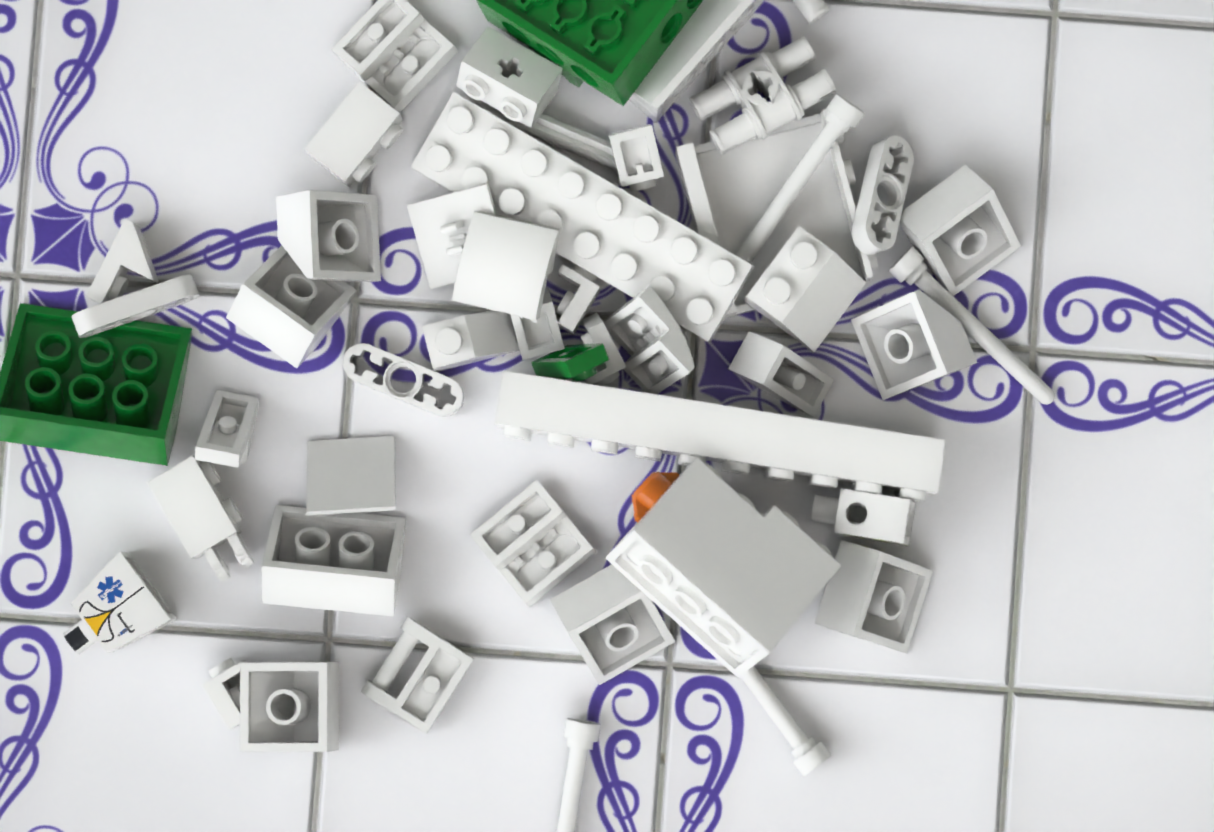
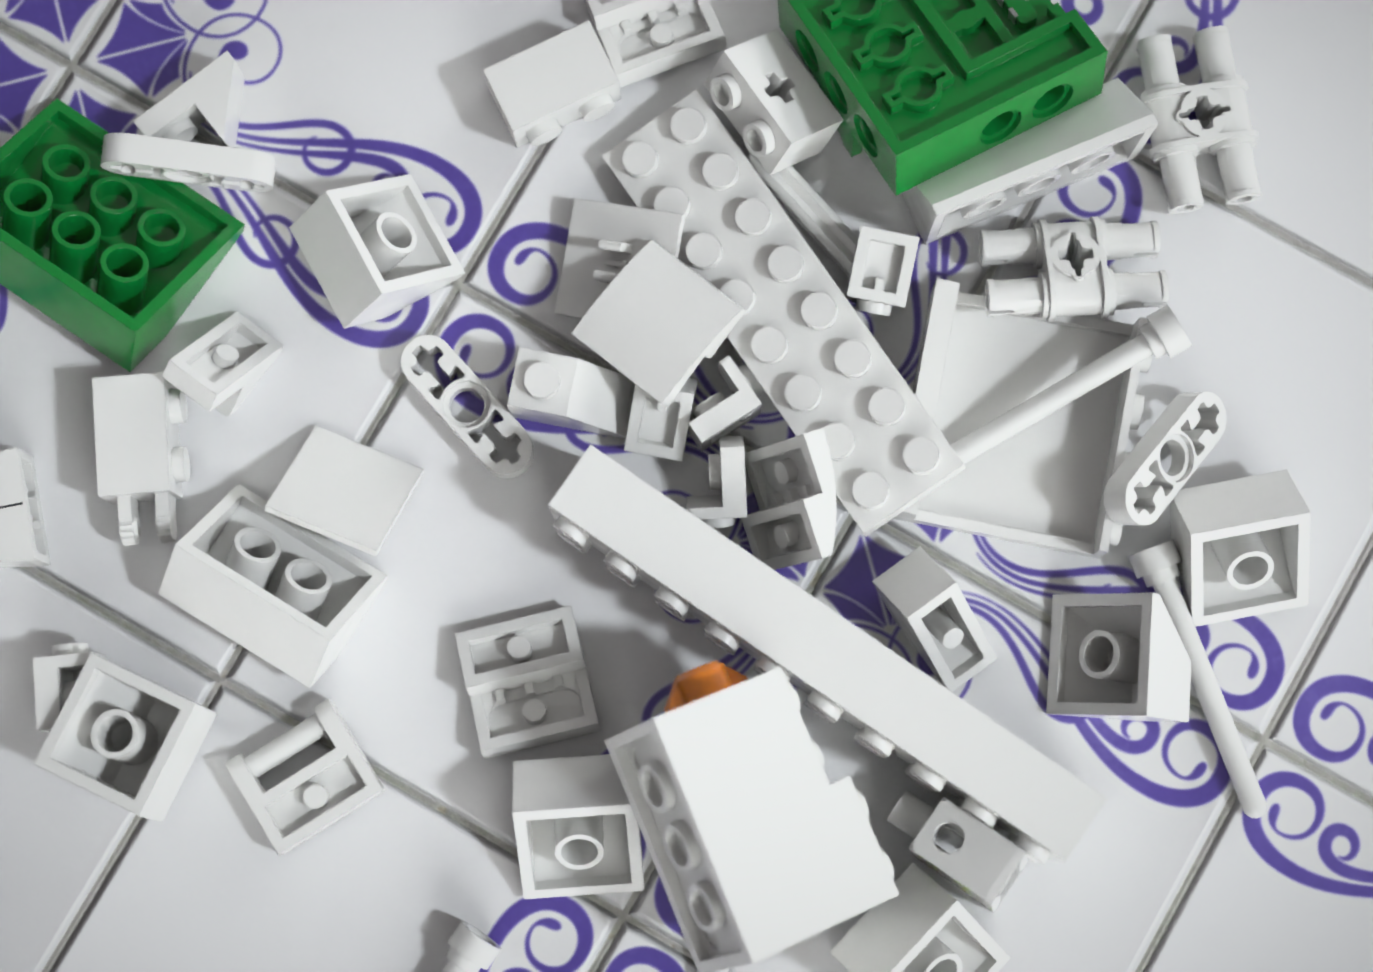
camera: 25 degrees right, 5 degrees down
white slope [276,190,381,282] -> none
green plate [531,343,609,382] -> none
white slope [744,226,866,353] -> none

